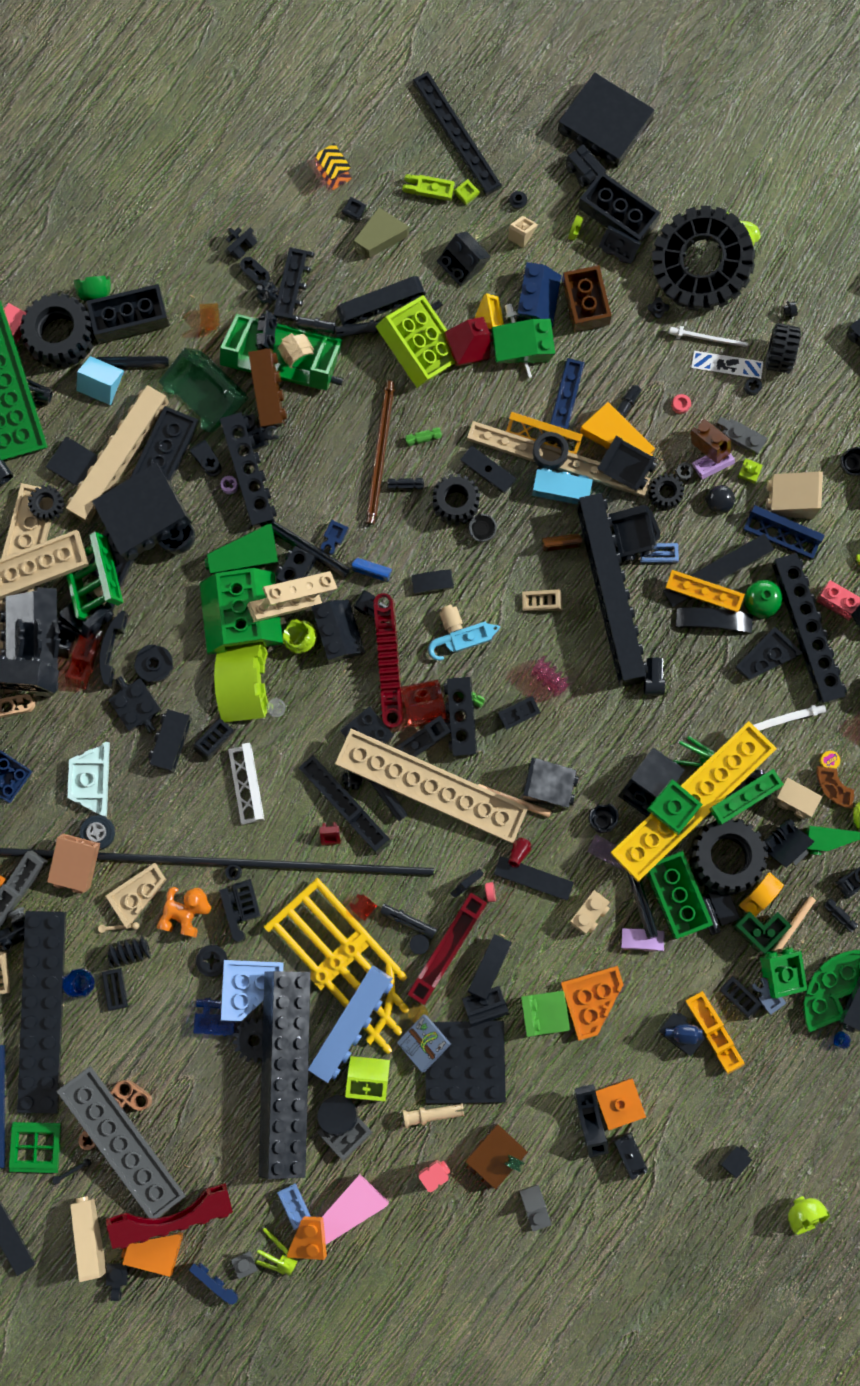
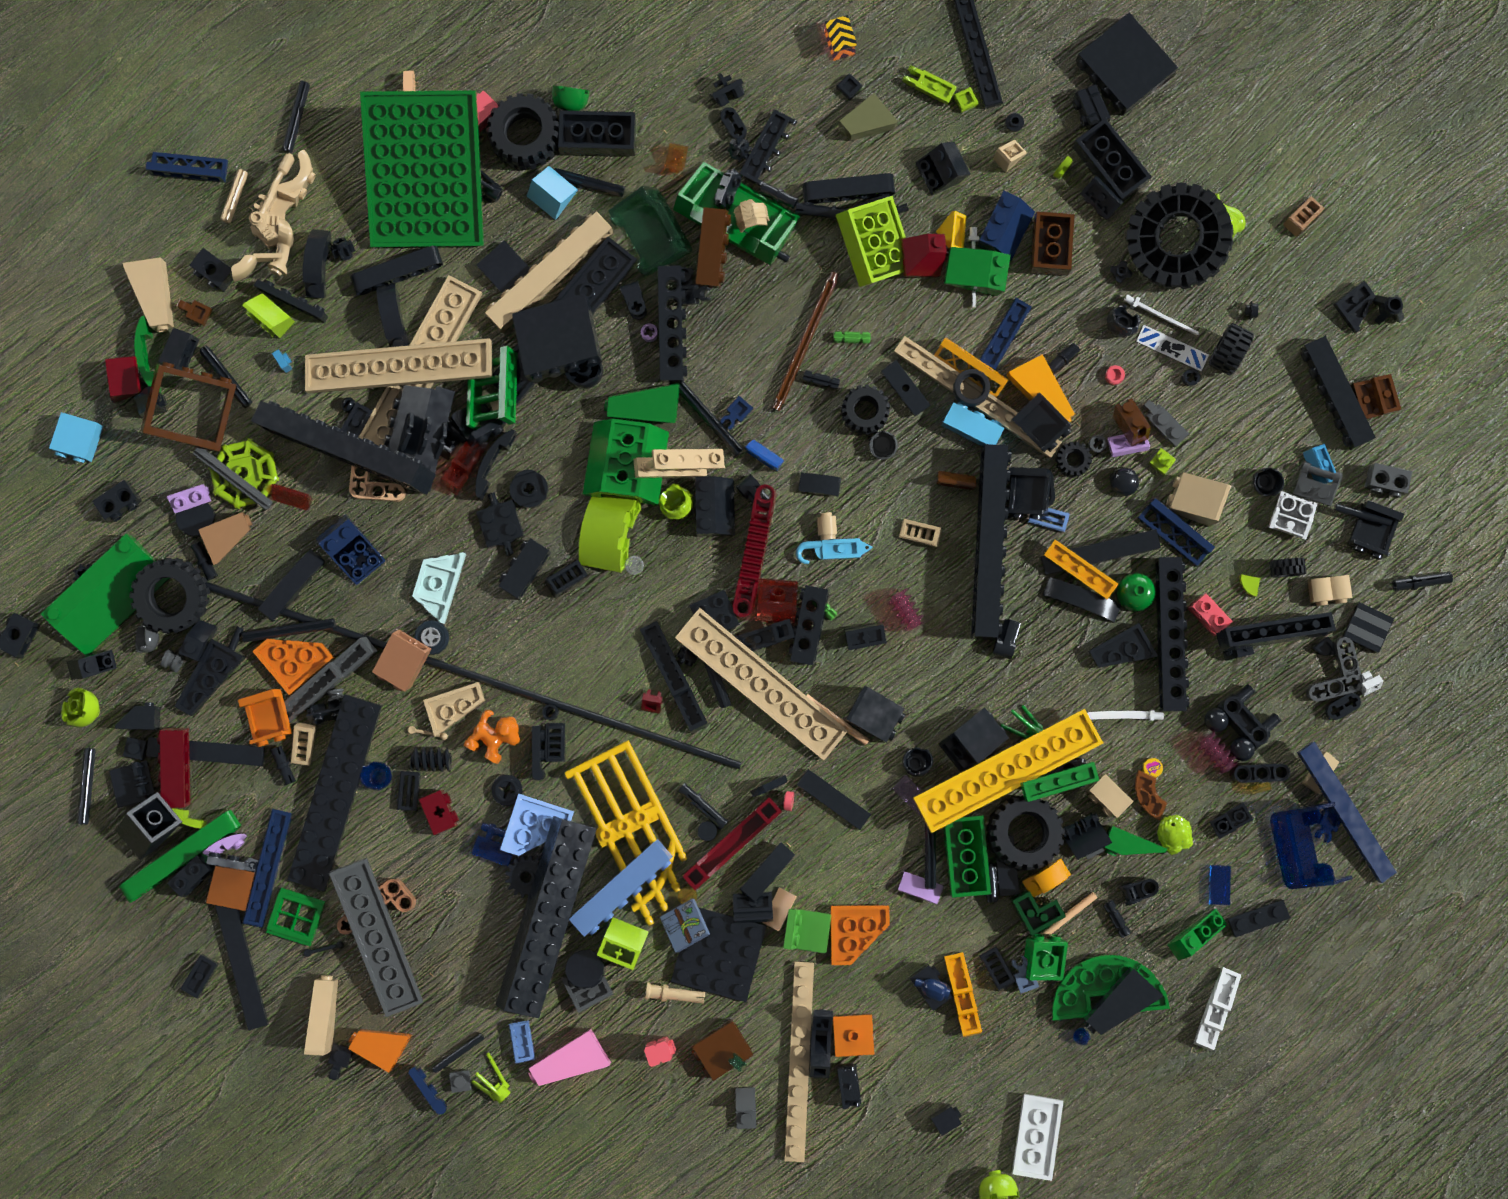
camera: 15 degrees right, 5 degrees up
black tyre [28,485,65,522] -> none
dark red arch [106,1183,233,1249] -> none
white fence [228,743,265,825] -> none
black brick [276,546,316,583] -> none
orange wing [287,1216,327,1260] -> none
clear red tile [349,894,377,921] -> none
dark red cone [508,838,531,868] -> none
tan brick [569,890,610,935] -> none
green tile [647,779,703,835] -> none
none -> dark red brick [419,790,459,835]
none -> black bar [432,1033,485,1073]
none -> light nougat slope [762,887,797,931]
none -> tan plate [785,961,814,1162]
none -> white plate [1012,1094,1063,1181]
none -> black hair [1106,305,1141,338]
none -> medium nougat slope [1283,196,1325,237]

